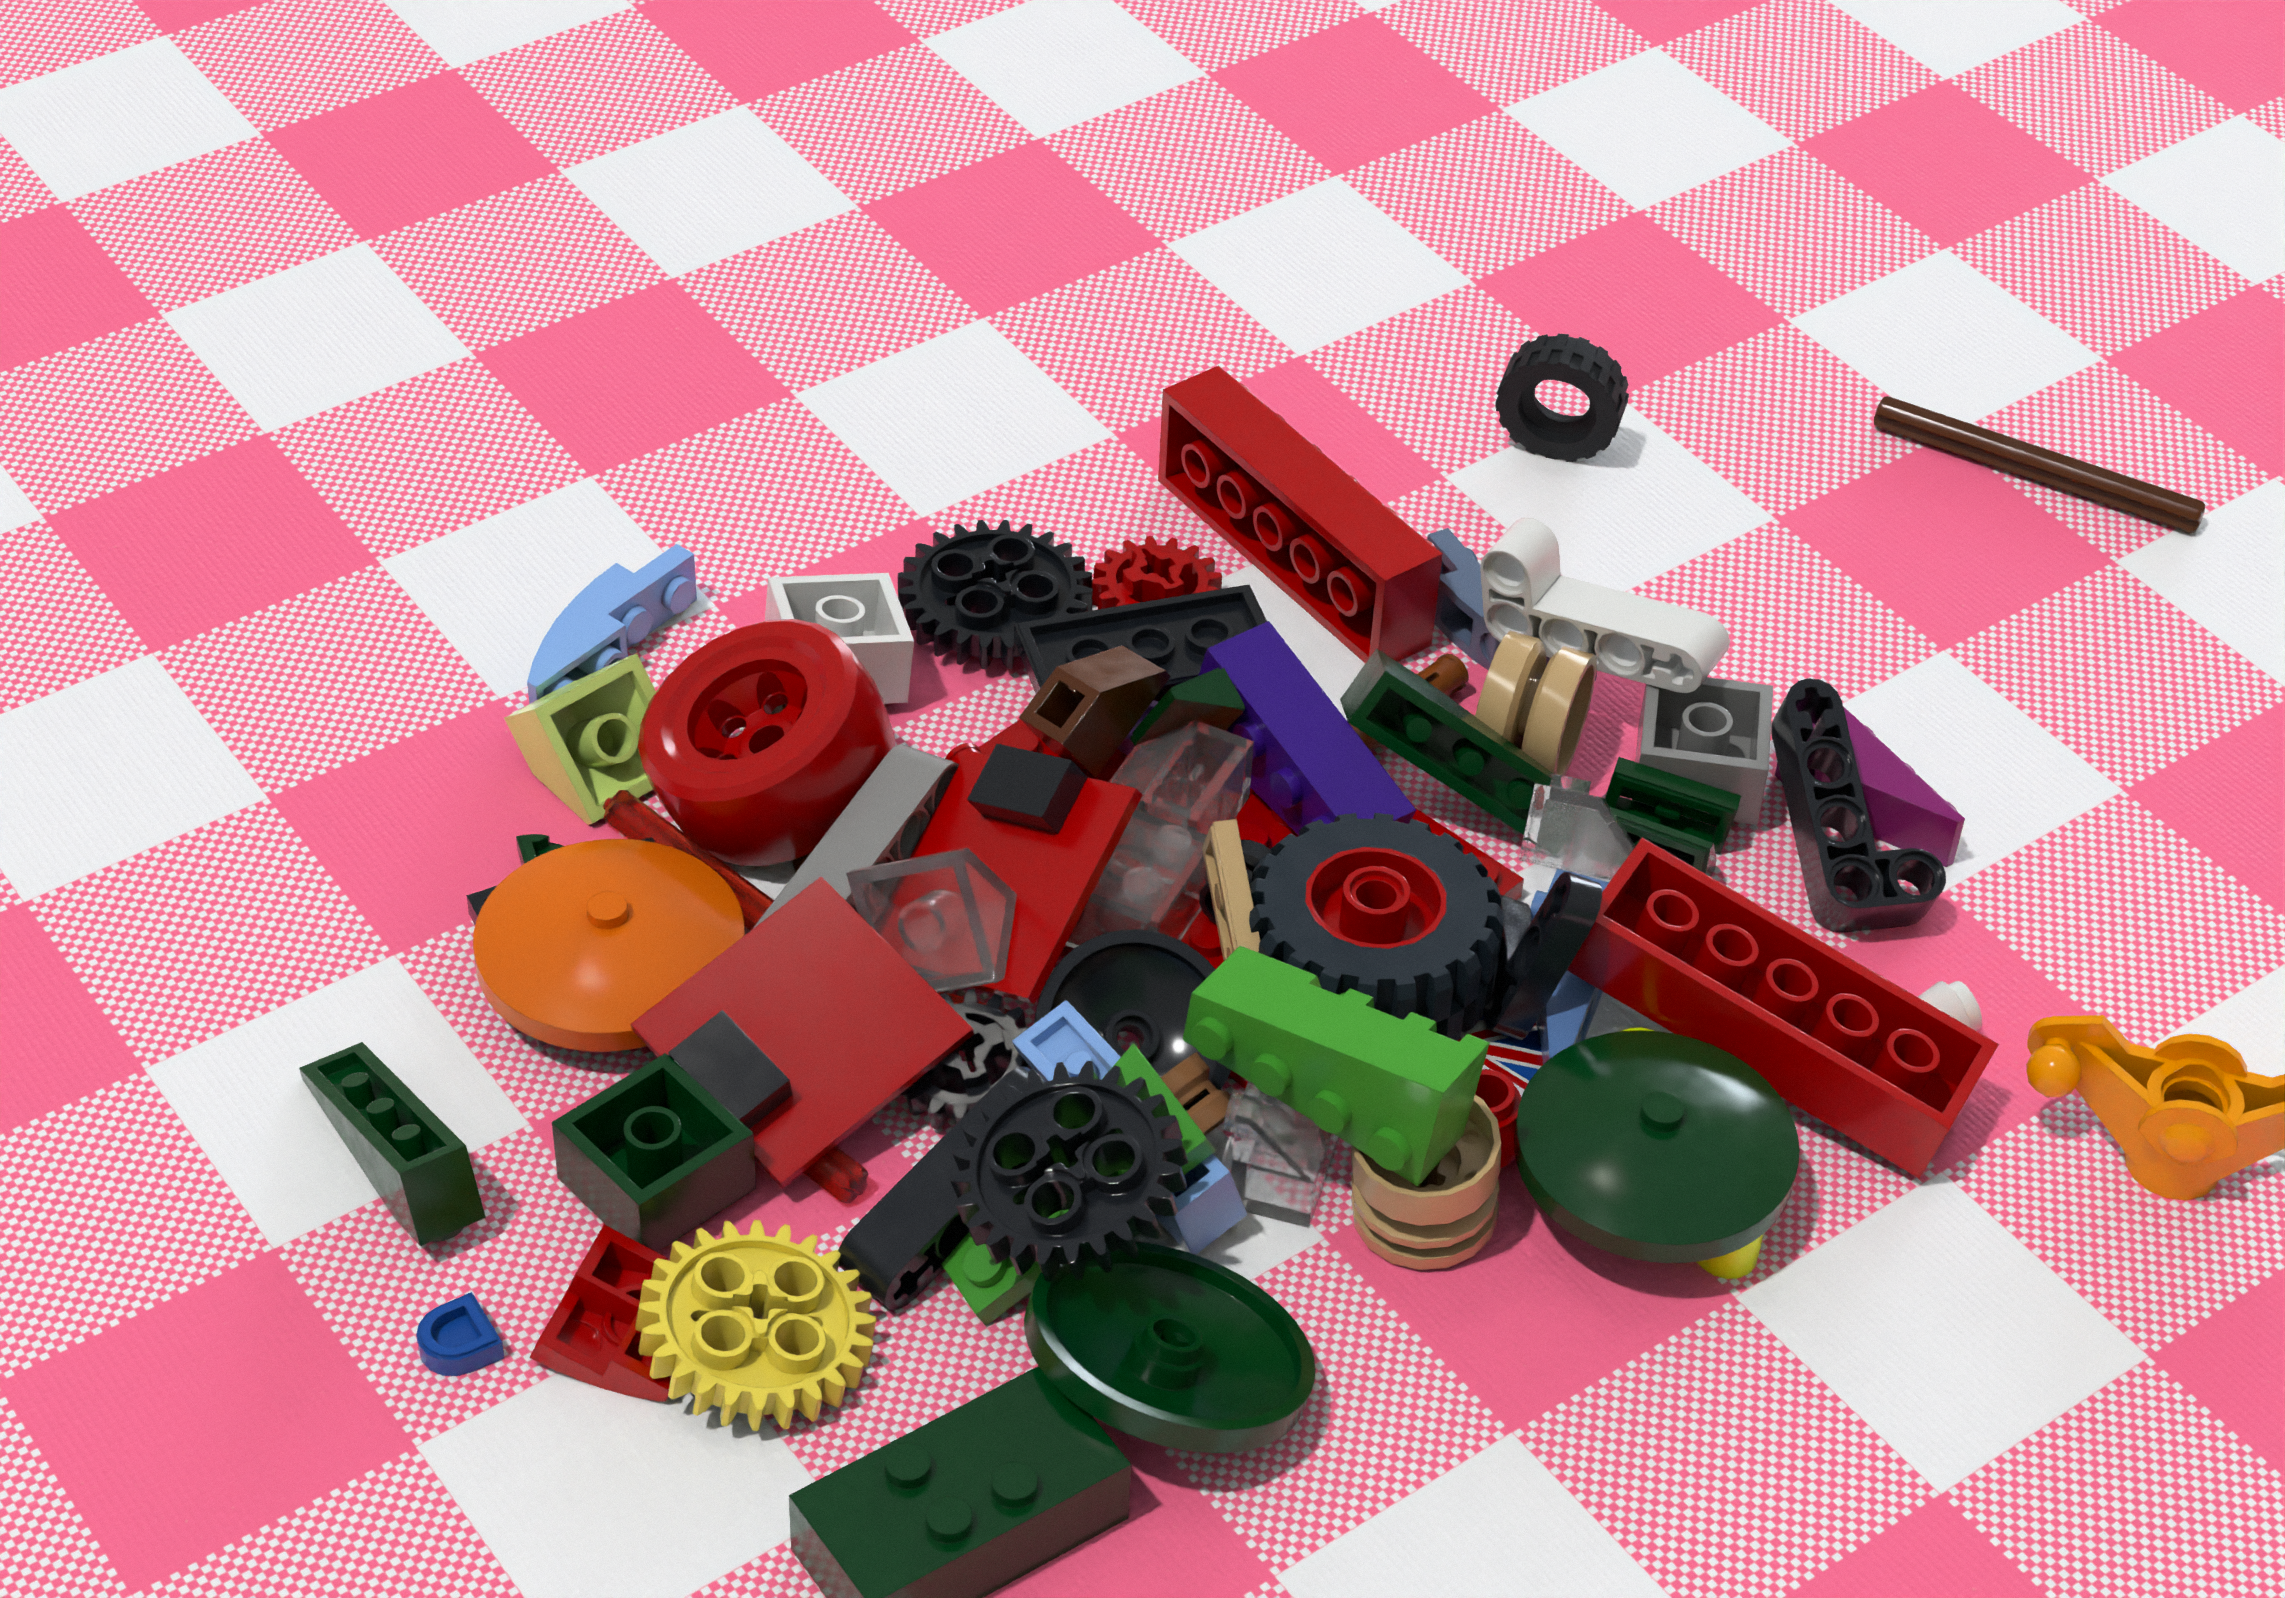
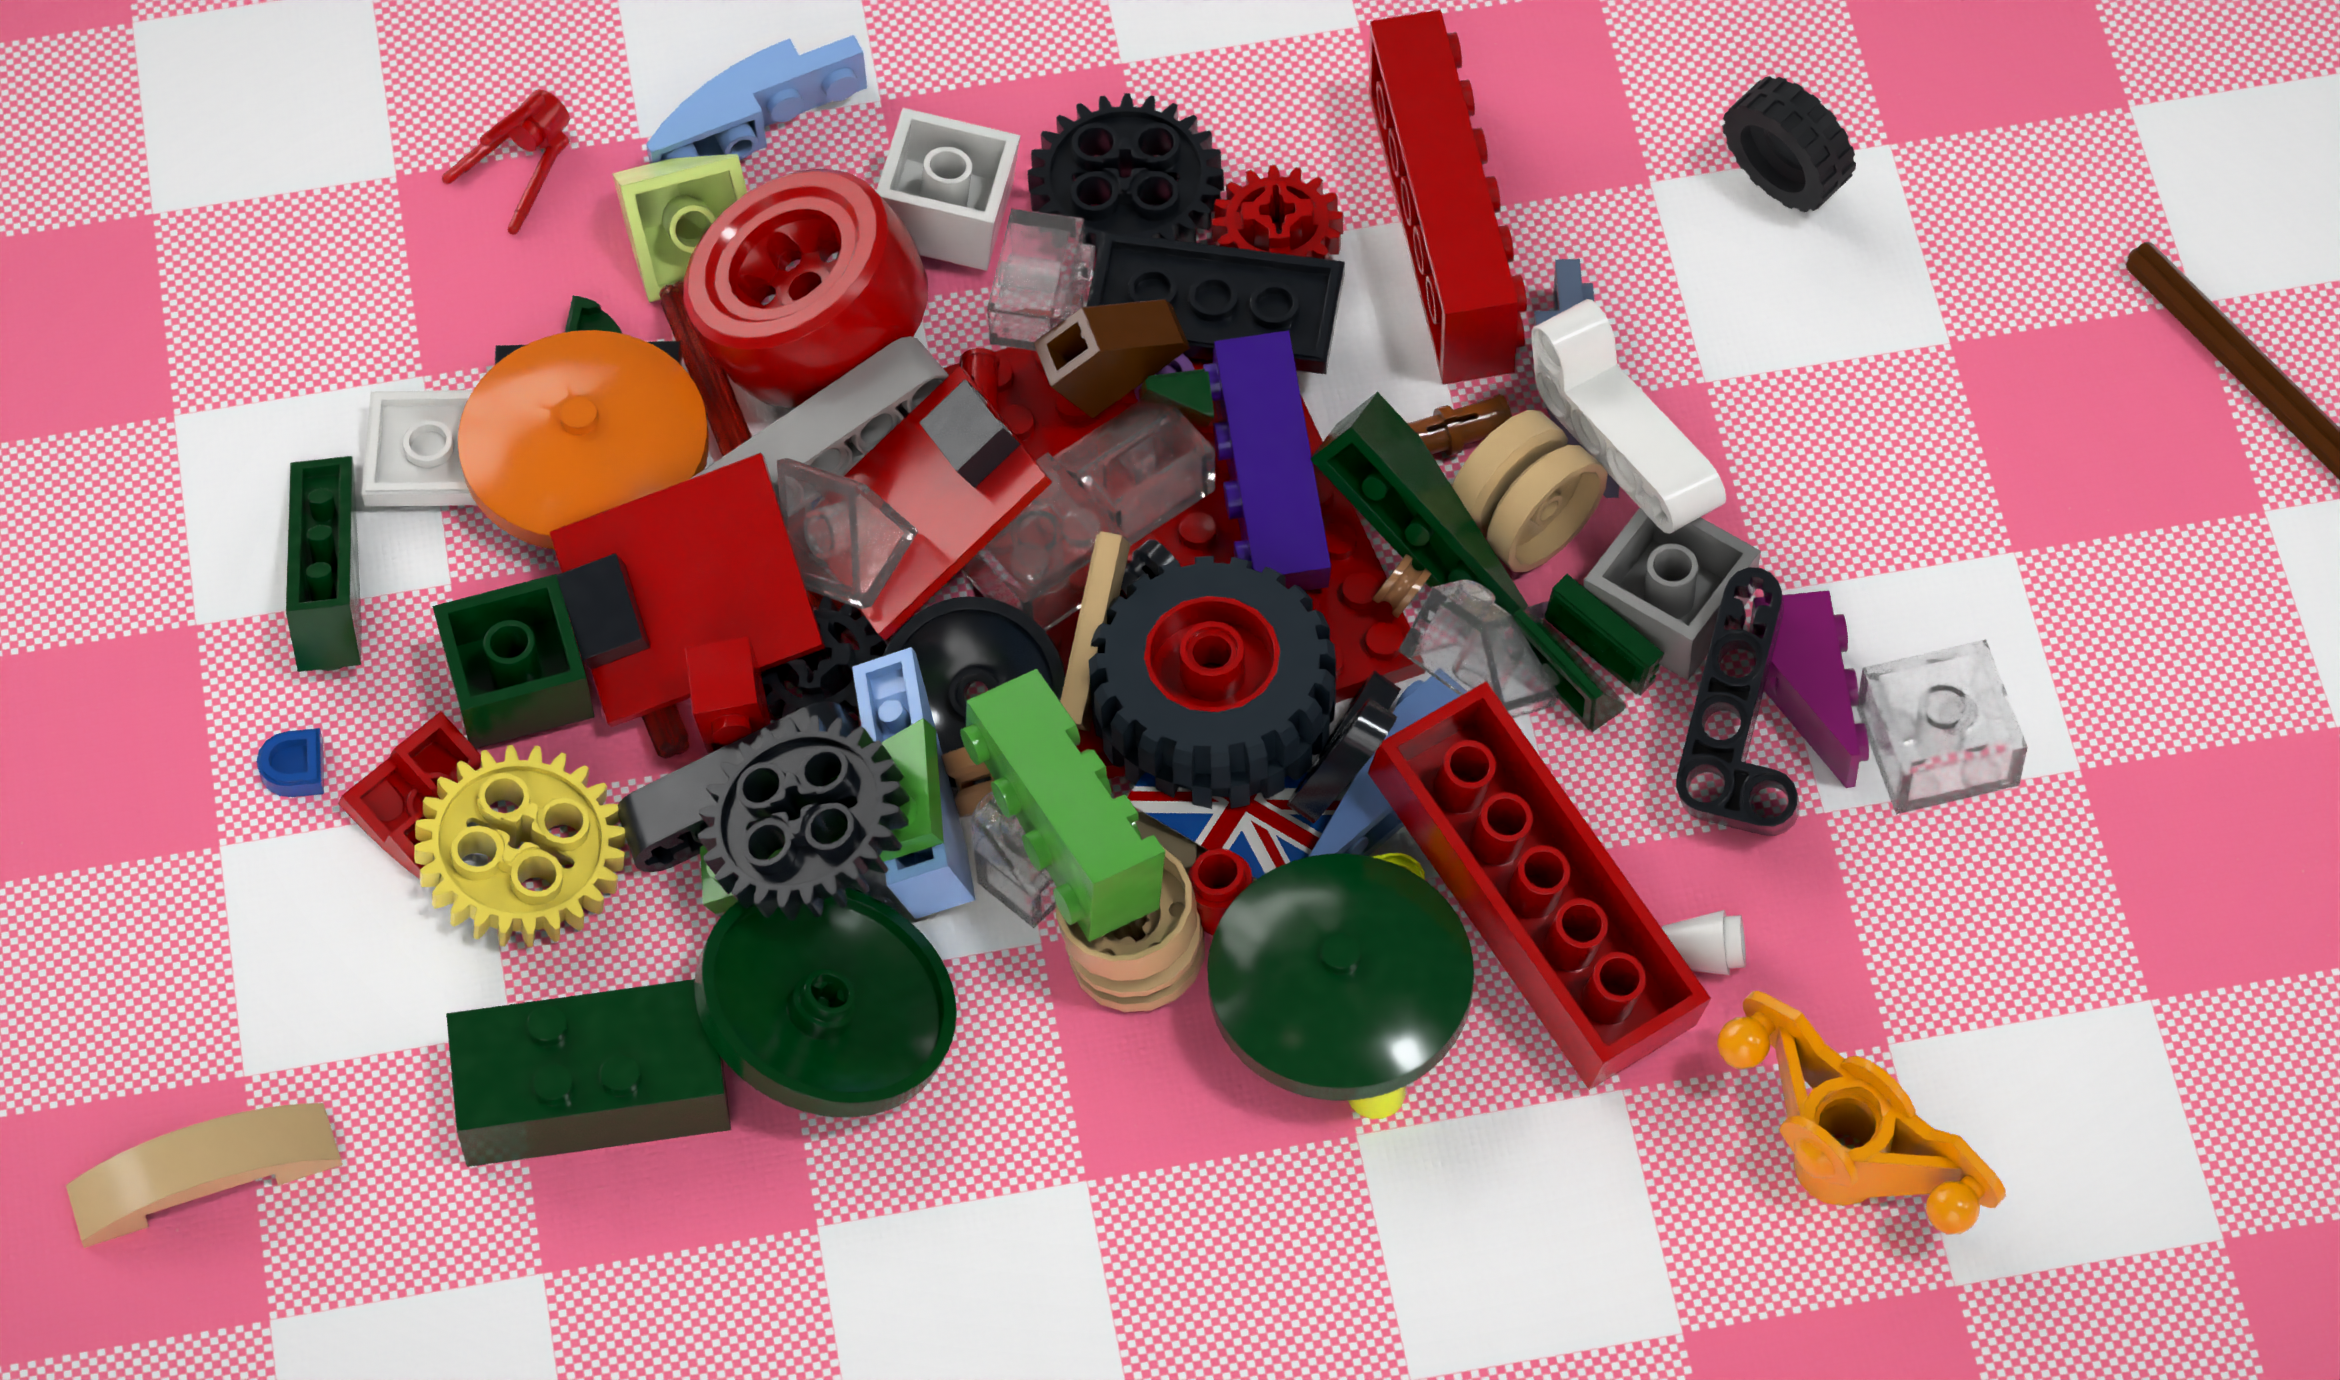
camera: 30 degrees right, 15 degrees up
none -> white plate [362,390,477,507]
none -> red plant [442,89,570,235]
none -> red slope [685,636,771,754]
none -> clear brick [987,209,1095,351]
none -> medium nougat bush [1372,554,1432,618]
none -> clear brick [1856,639,2028,815]

